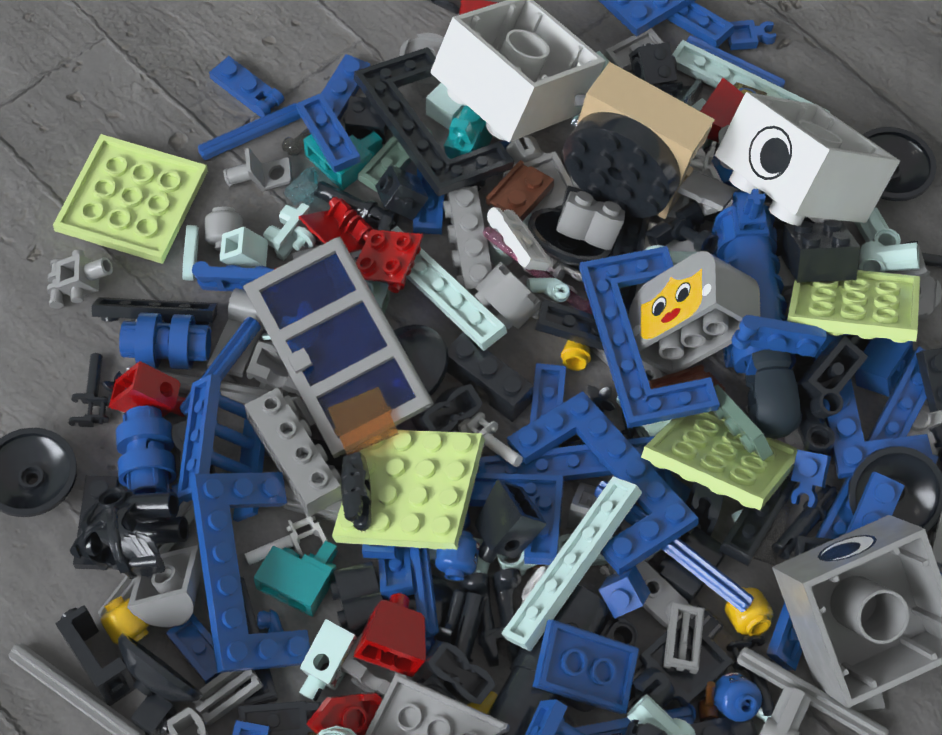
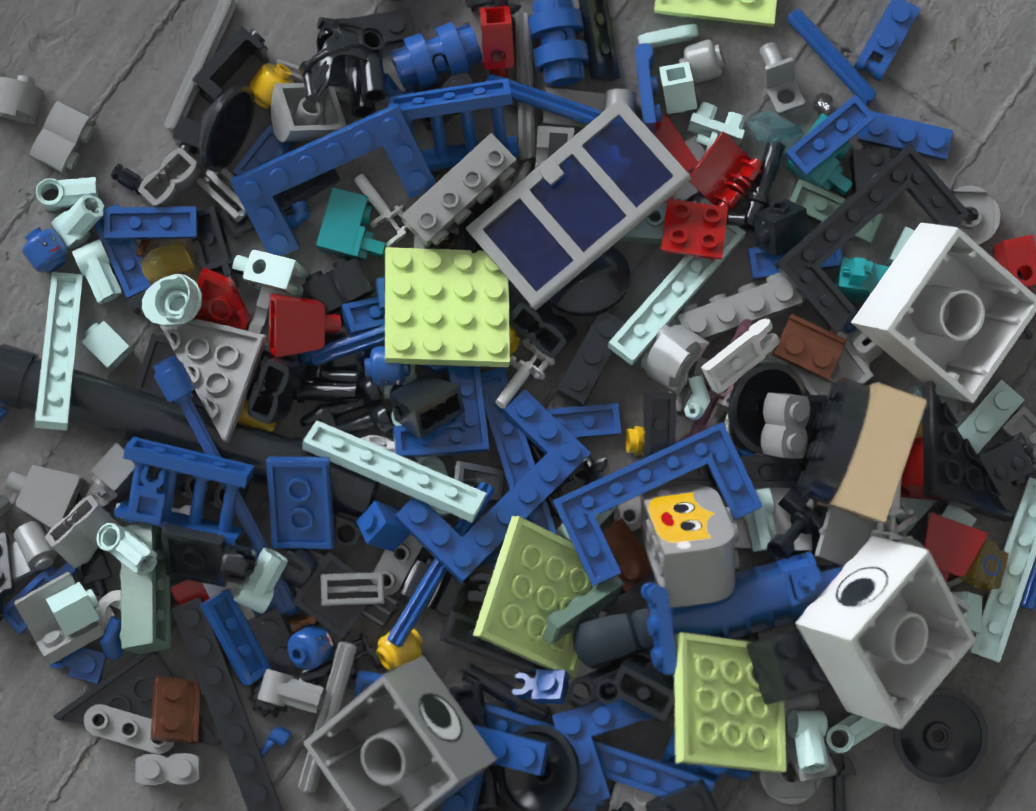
camera: 80 degrees right, 20 degrees up
clear orange piece [328,386,399,455] -> none
black hinge [341,451,372,532] -> none

